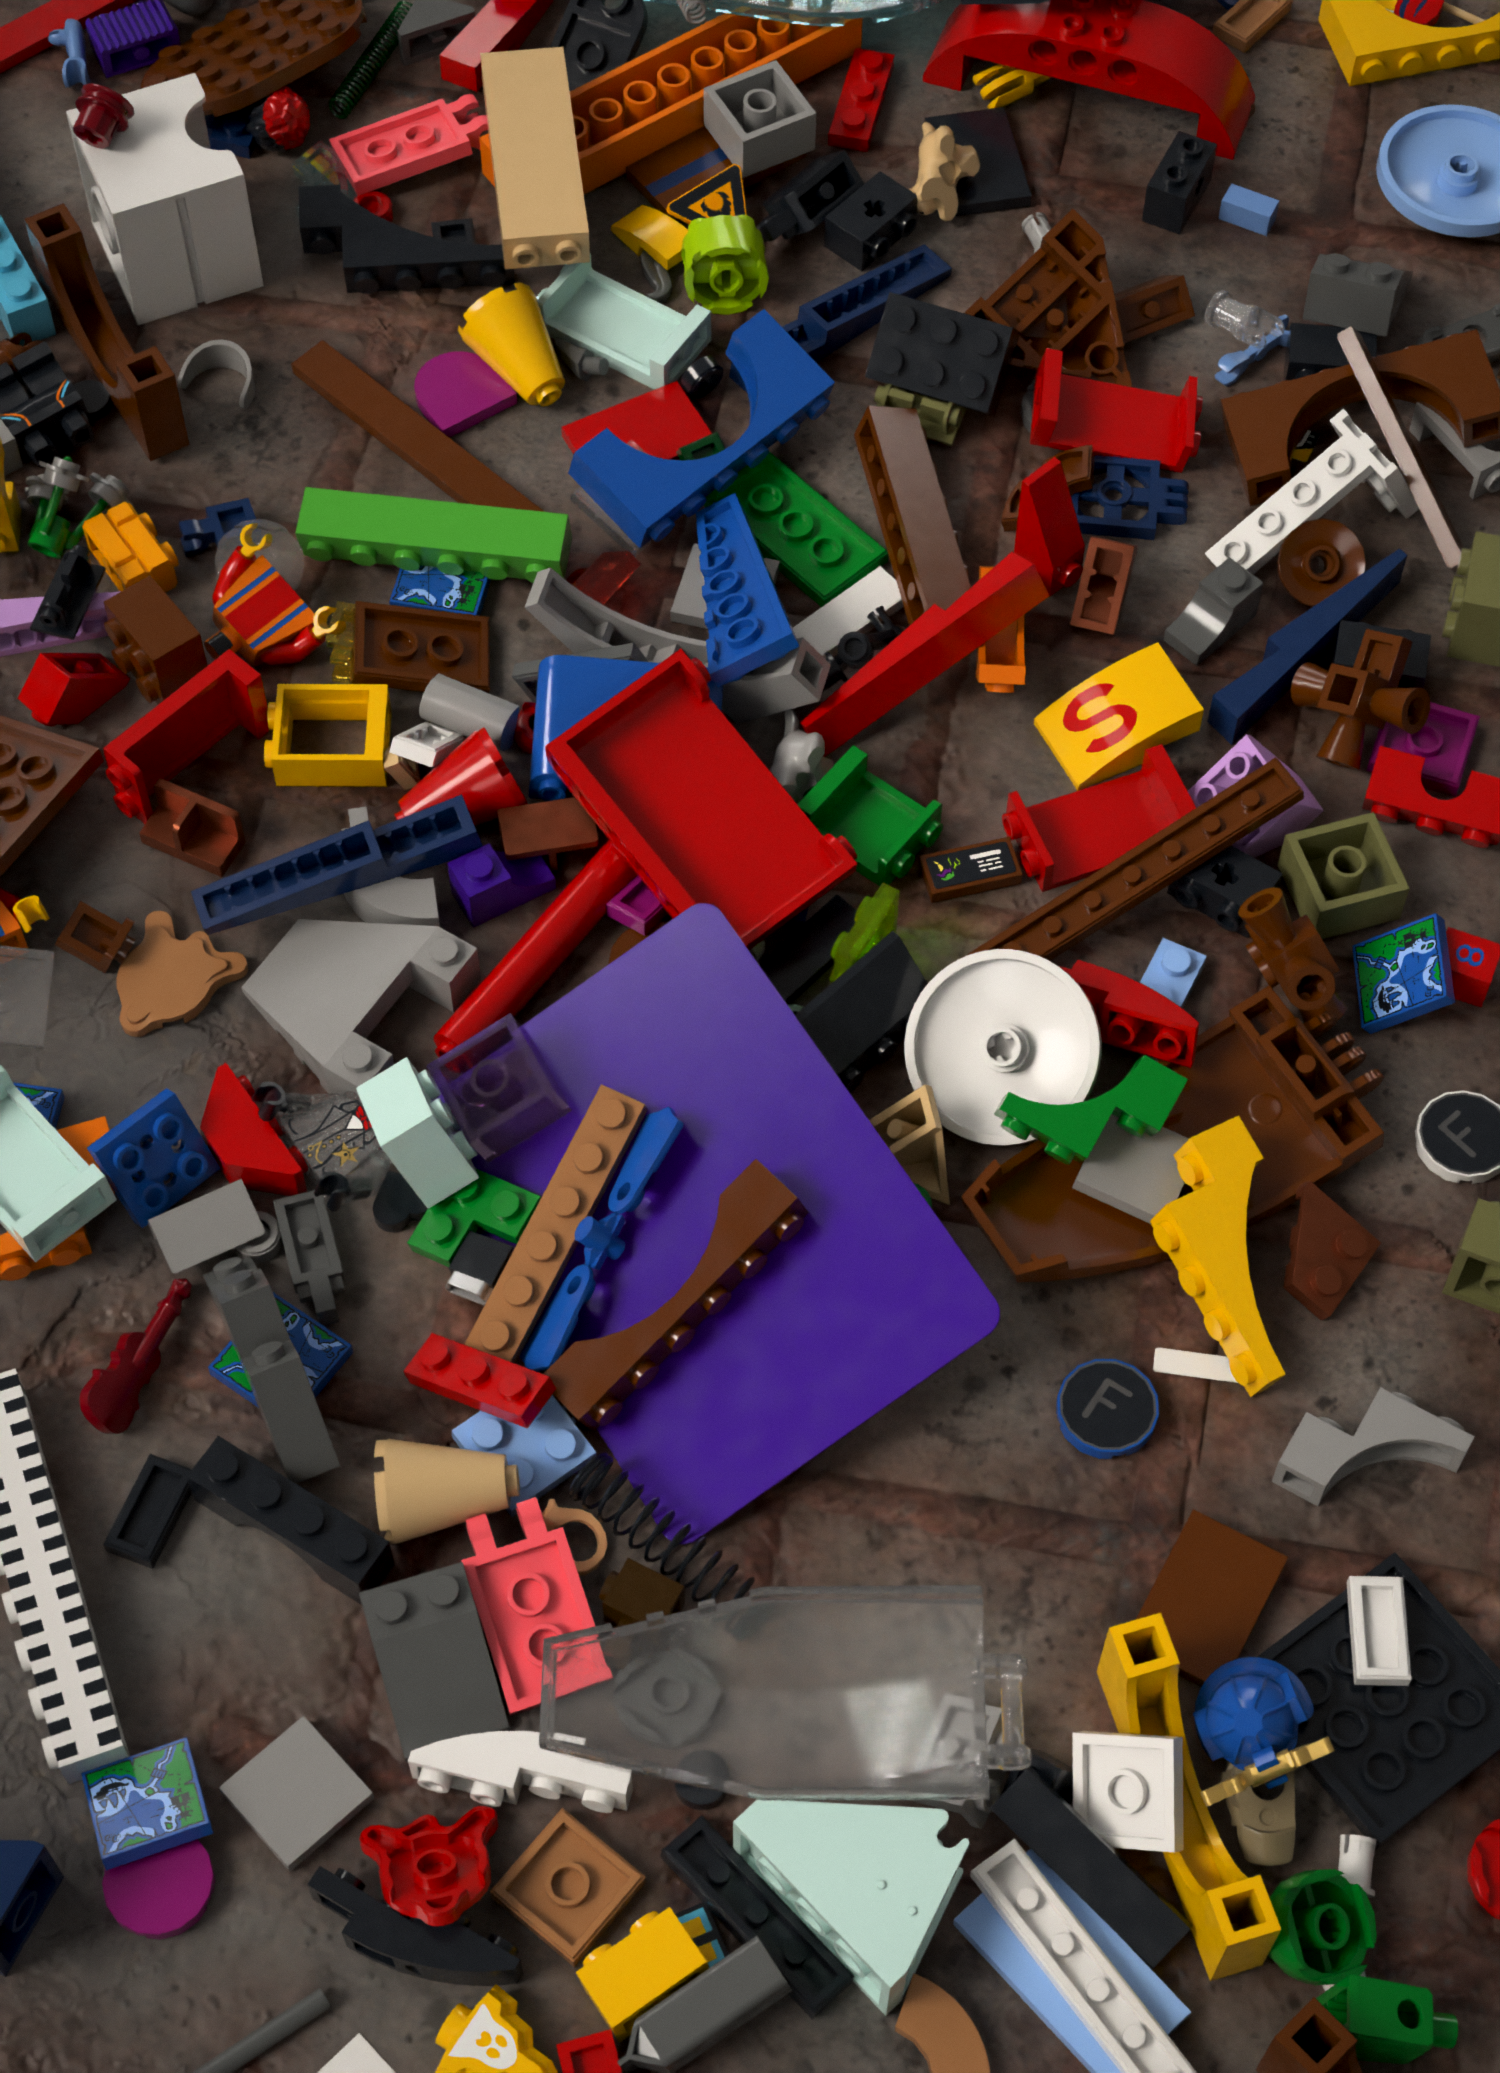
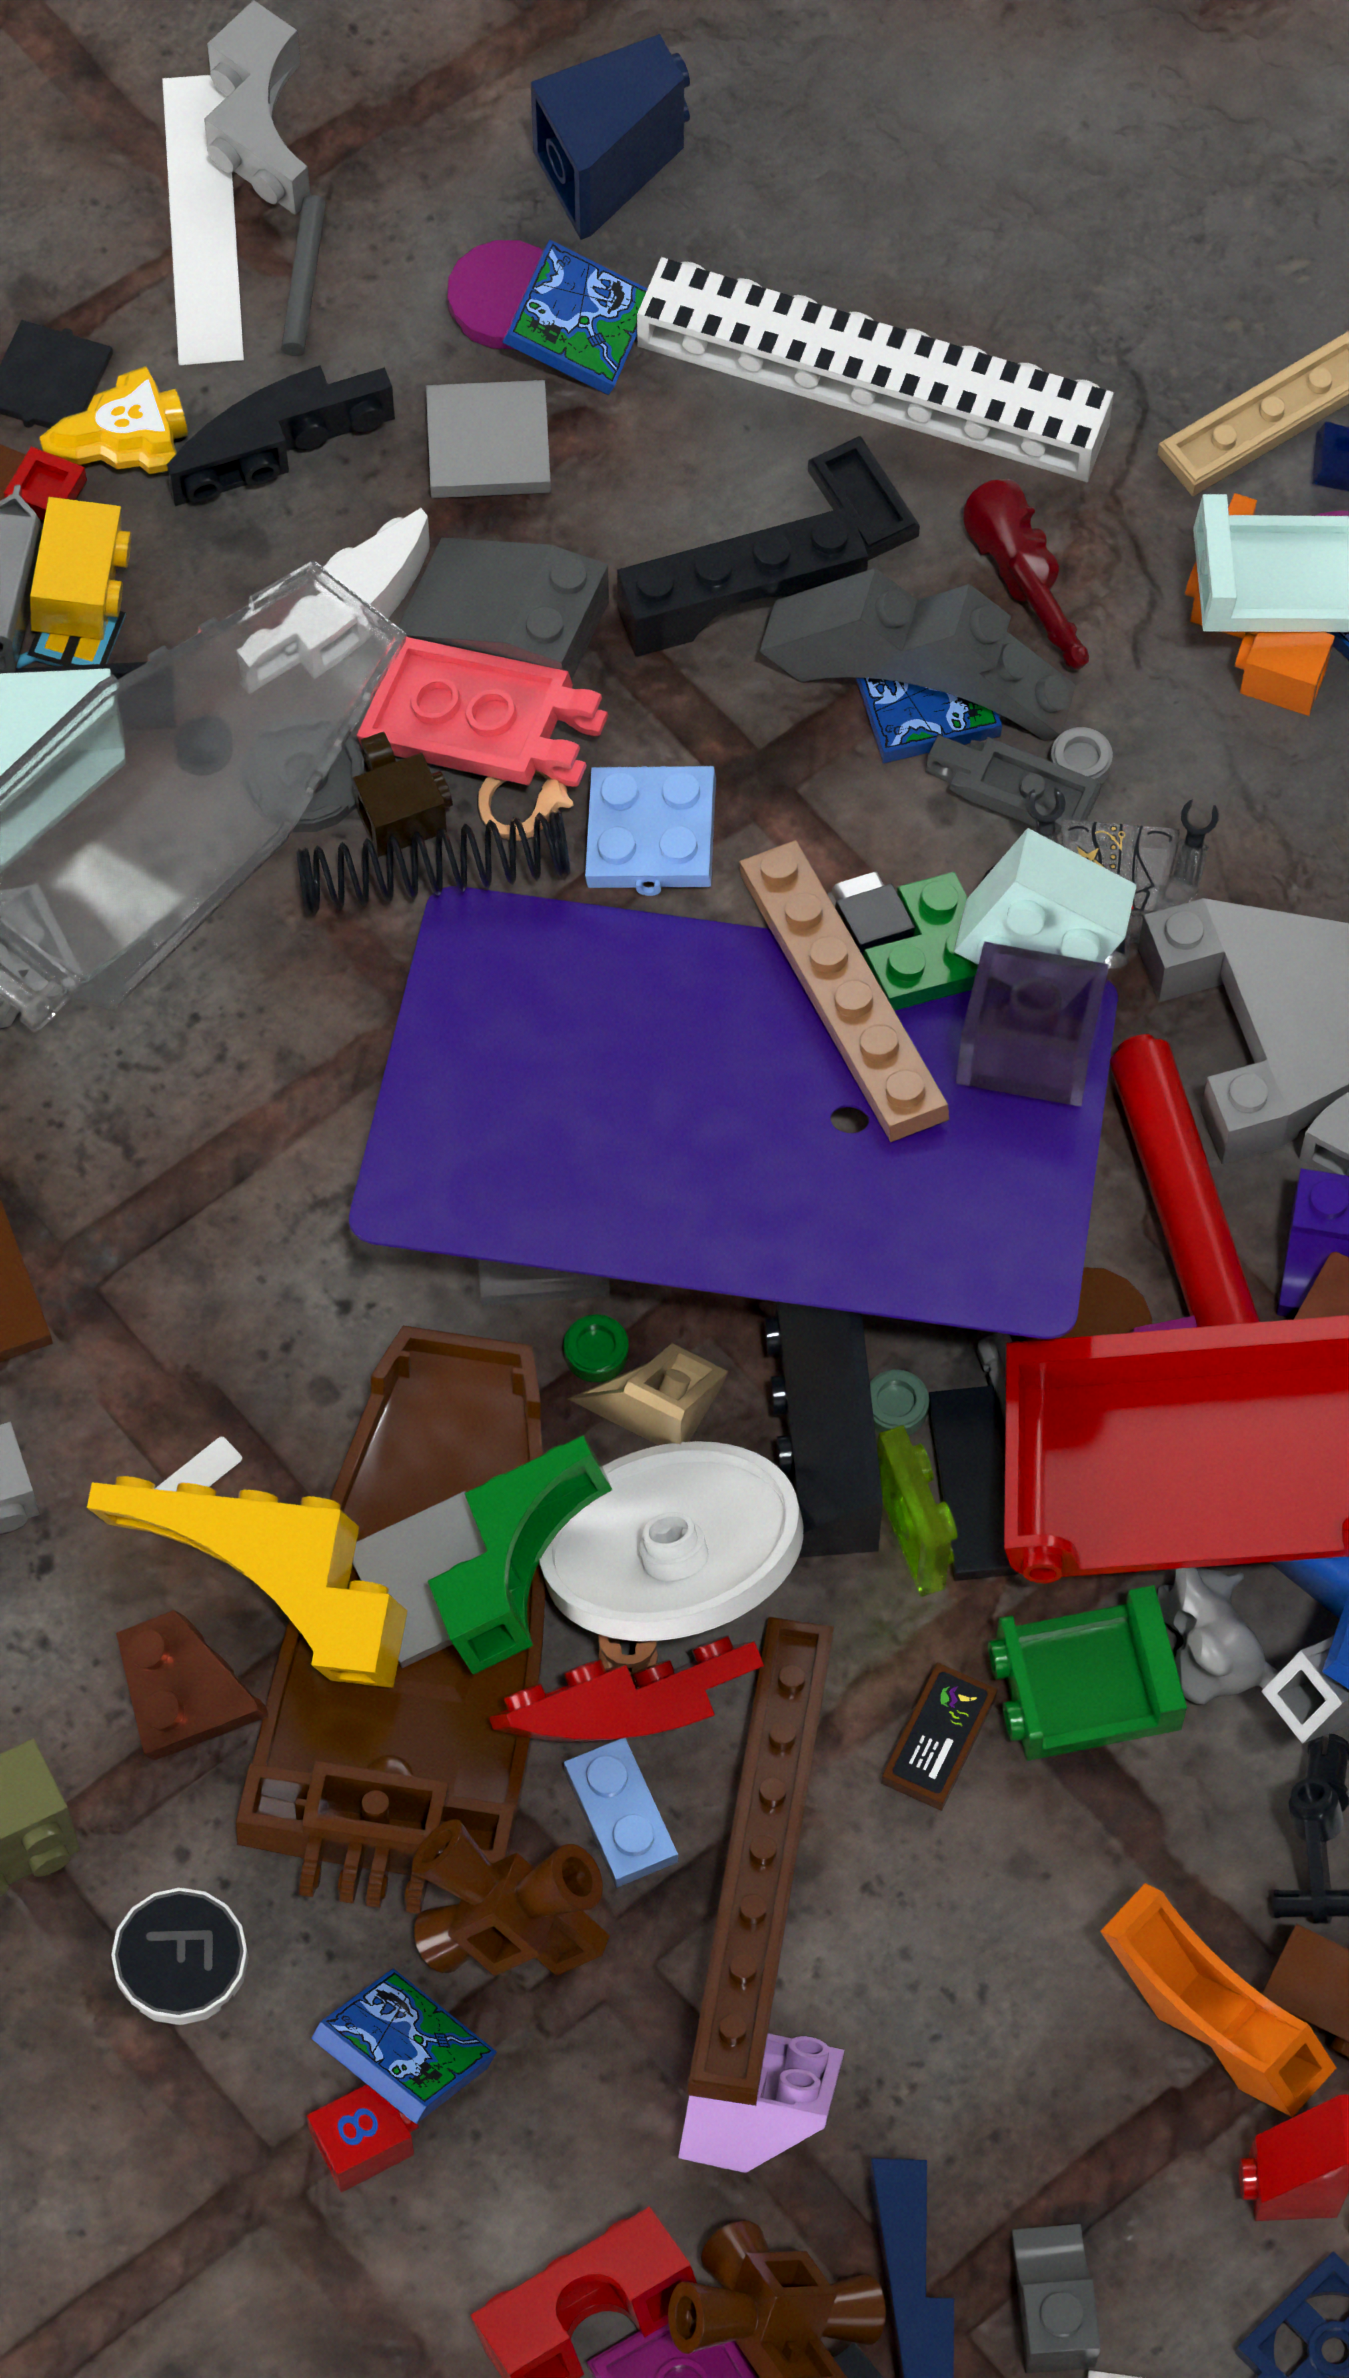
camera: 130 degrees right, 5 degrees up
blue plate [87,1088,221,1228] -> none
light grey panel [148,1179,265,1274] -> none
red slope [200,1063,309,1196] -> none
red tile [359,1806,499,1926] -> none
tan cone [374,1439,520,1544] -> none
red plate [403,1333,556,1429] -> none
medium nougat tile [490,1808,646,1967] -> none
blue piece [519,1106,684,1372] -> none
reddish brown arch [544,1159,809,1432] -> none
red slope [800,552,1049,757] -> none
red panel [1002,744,1196,892] -> none
yellow slope [1034,642,1204,791] -> none
black tile [1056,1359,1159,1459] -> none
copper arch [1070,536,1138,635] -> none
black brick [1167,845,1283,938] -> none
olive brick [1277,812,1410,939] -> none

